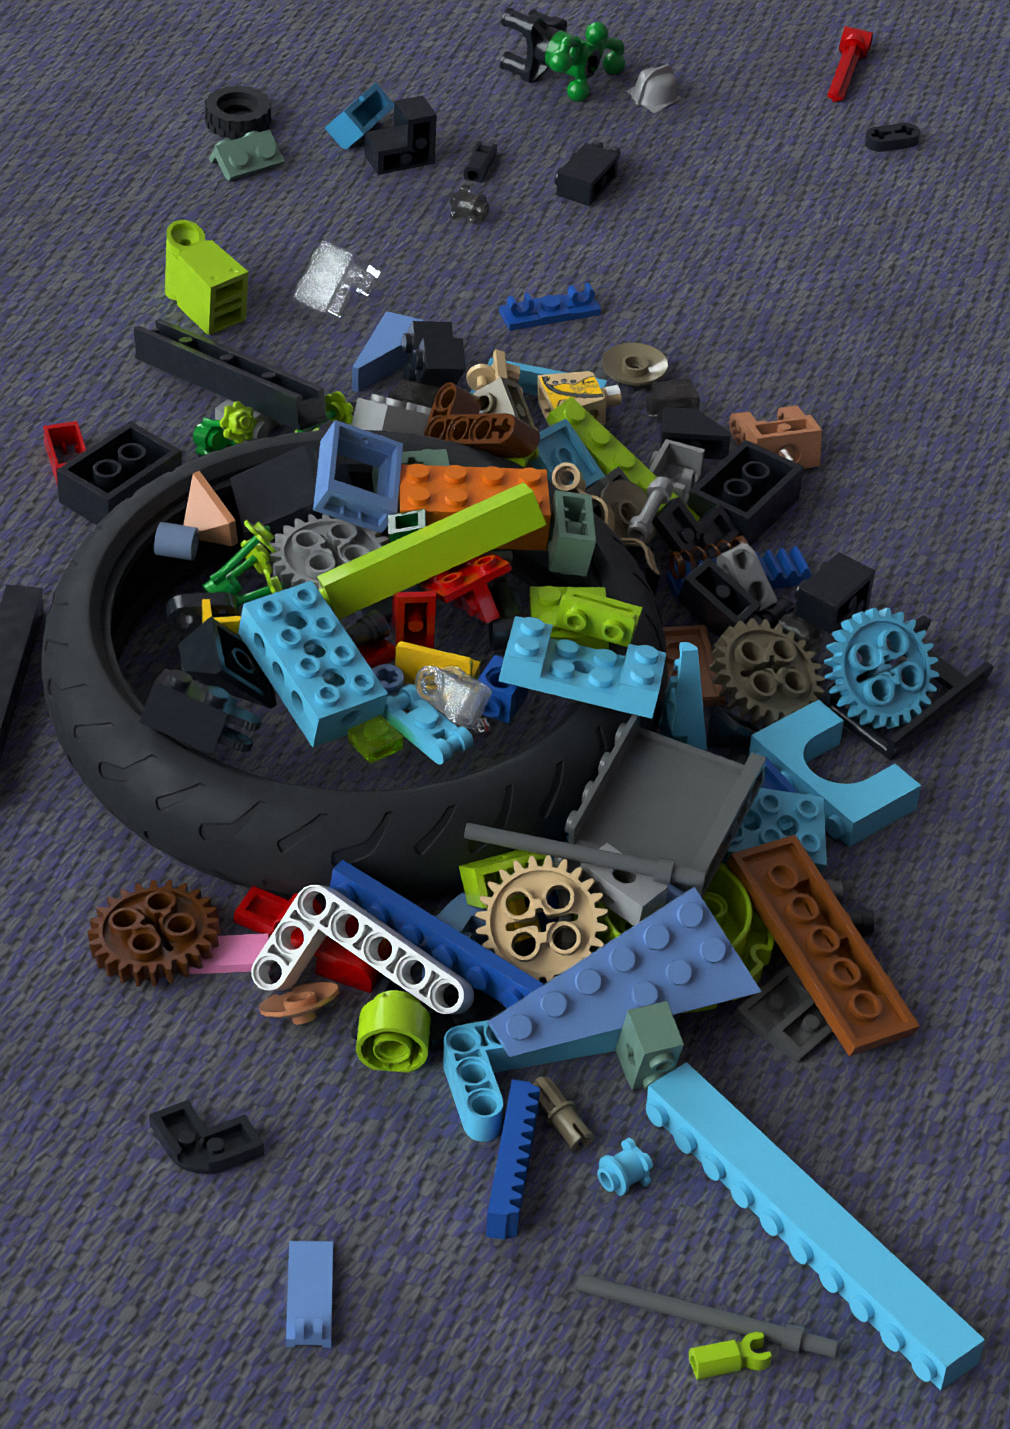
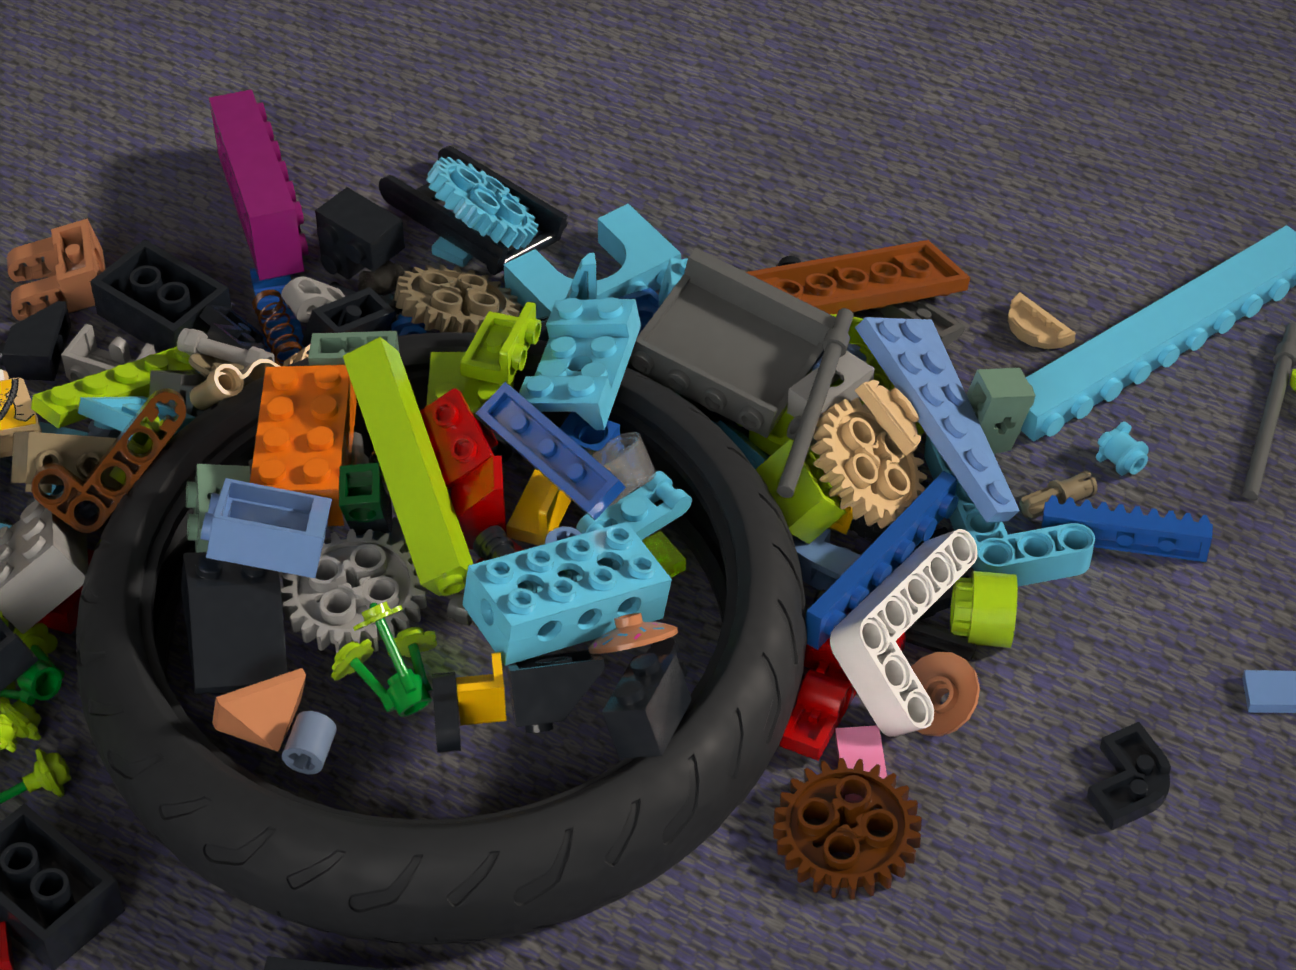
camera: 85 degrees left, 5 degrees up
none -> magenta brick [209,89,309,281]
none -> blue gear [475,382,626,520]
none -> nougat dish [588,613,678,654]
none -> tan plate [855,380,921,456]
none -> tan plate [1008,292,1076,349]

